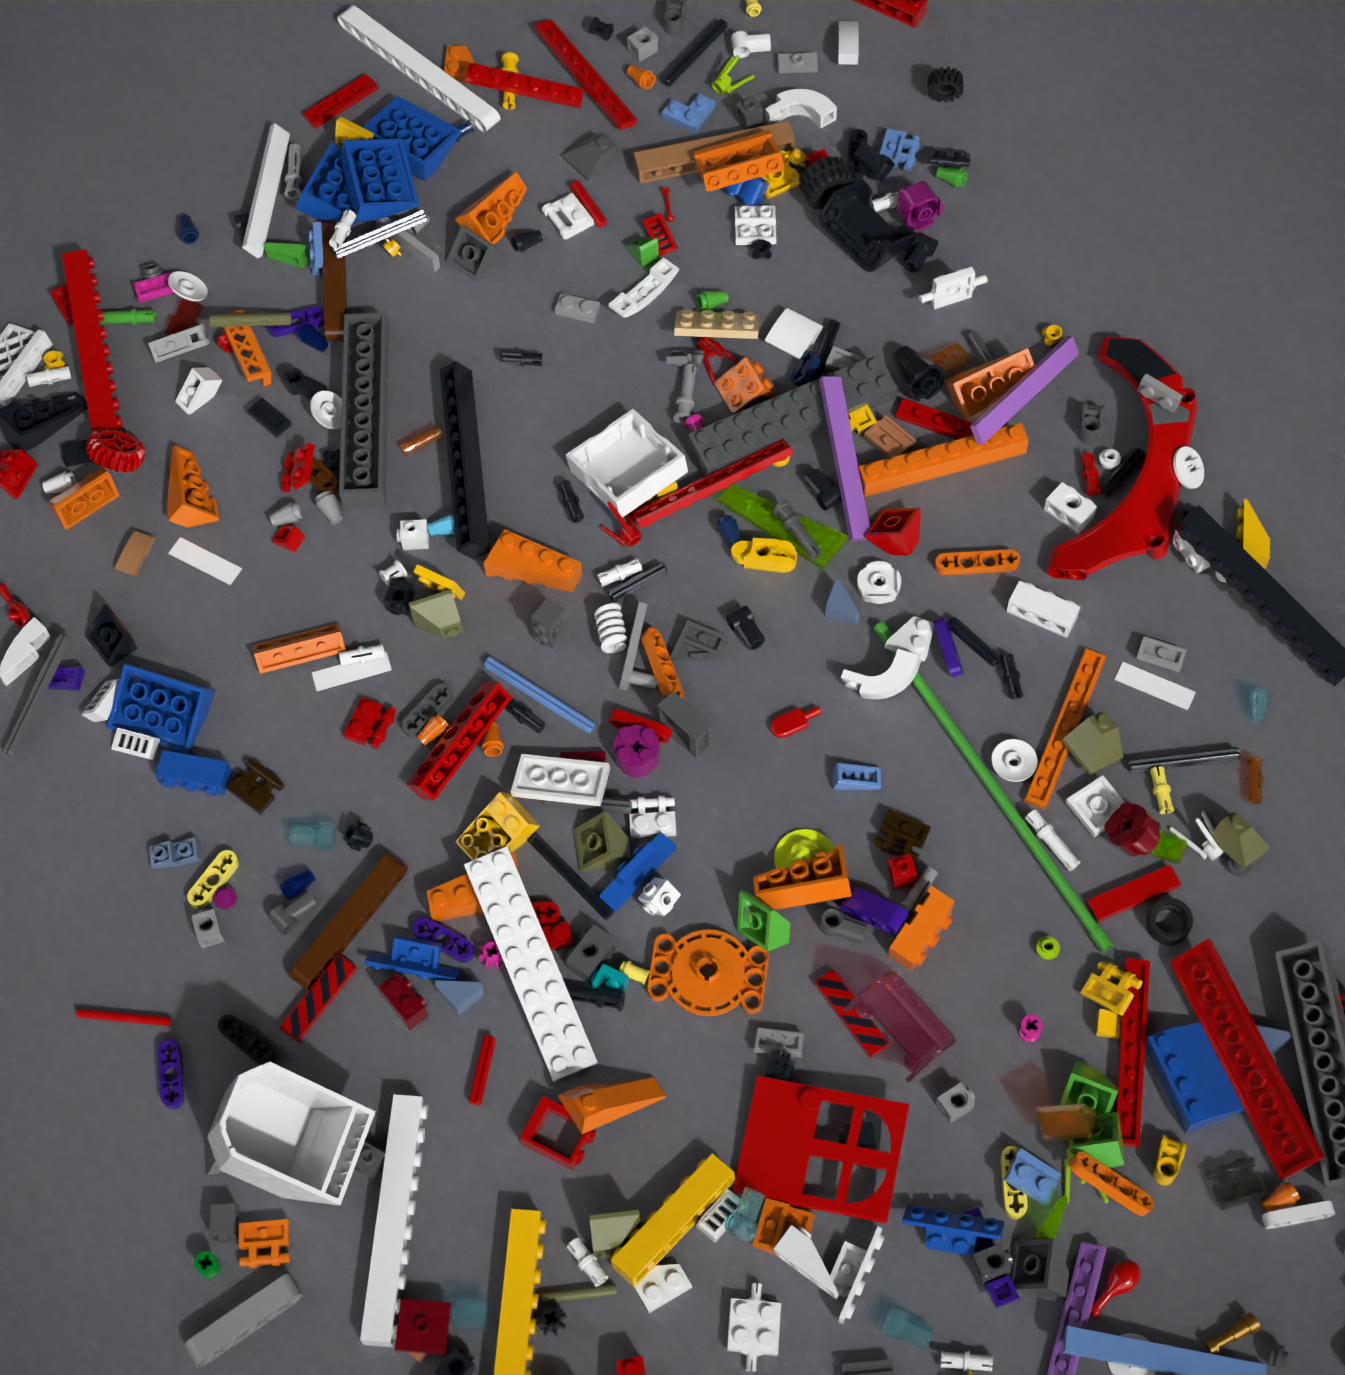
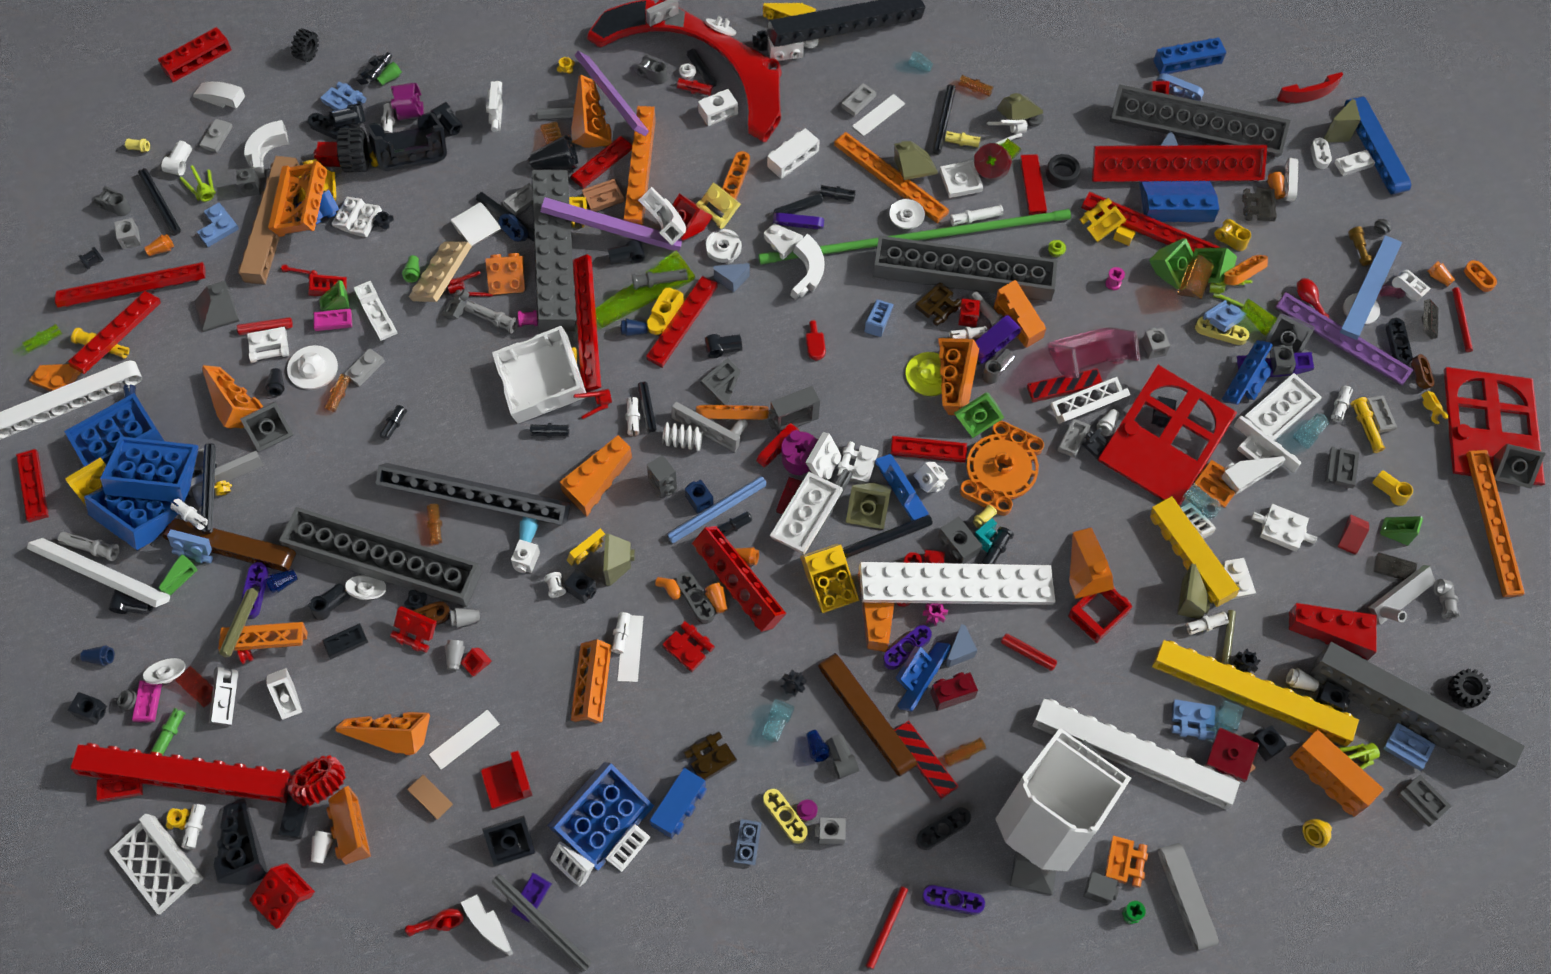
camera: 75 degrees left, 0 degrees up
none -> clear neon green pin [22,324,63,352]
none -> black brick [68,692,107,725]
none -> white hat [287,345,338,390]
none -> dark pink plate [314,309,352,331]
none -> clear orange pin [325,374,351,412]
none -> red bracket [481,751,533,809]
none -> white arch [638,187,686,245]
none -> red plate [646,276,718,368]
none -> orange arm [655,577,681,600]
none -> dark blue brick [685,479,714,514]
none -> light yellow plate [696,183,741,229]
none -> white plate [806,432,842,481]
none -> dark grey brick [873,235,1058,301]
none -> red tile [890,436,967,463]
none -> clear orange pin [944,737,986,767]
none -> white pin [949,326,987,339]
none -> white fence [1050,377,1130,424]
none -> white cone [1097,409,1120,436]
none -> medium blue plate [1171,699,1215,740]
none -> white plate [1244,373,1322,441]

